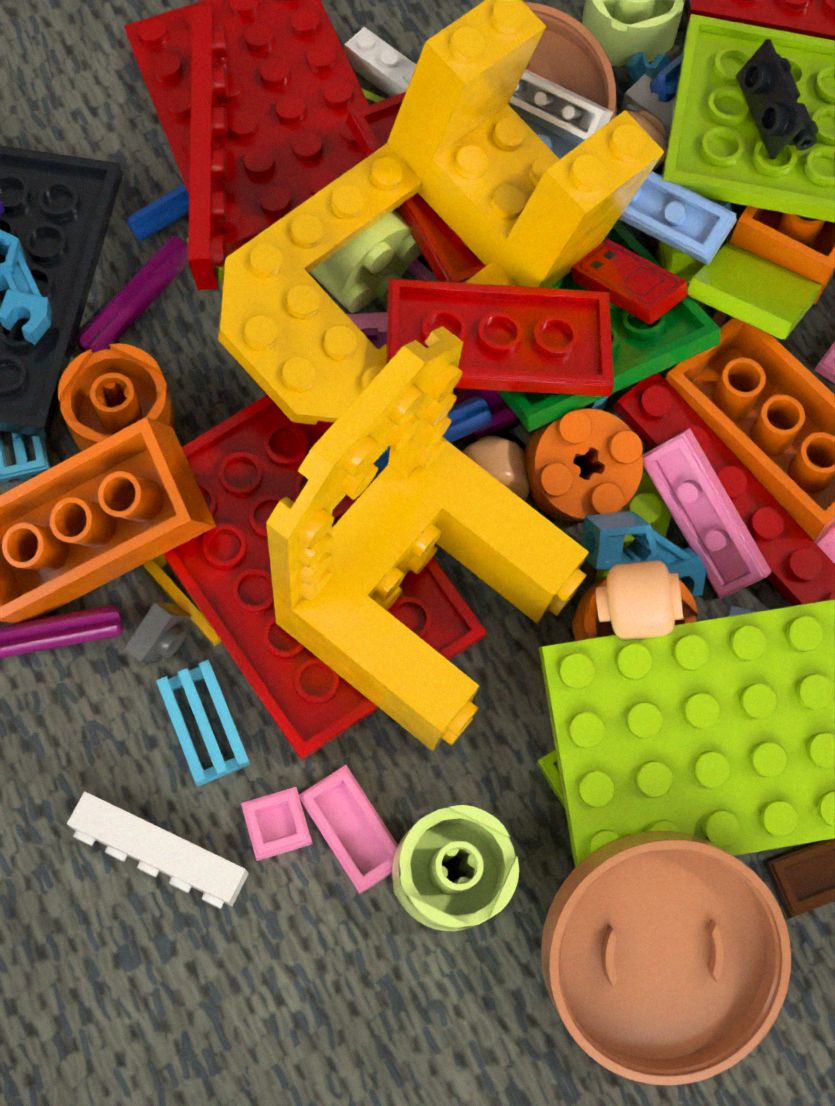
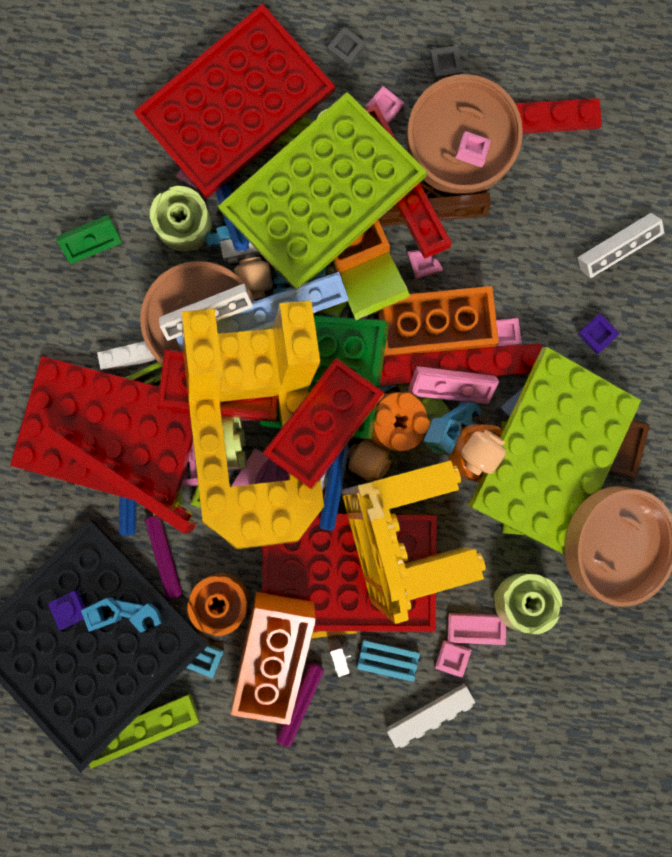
camera: 55 degrees left, 15 degrees up
red tile [571,239,688,325] -> none
black hinge [736,39,818,159] -> none

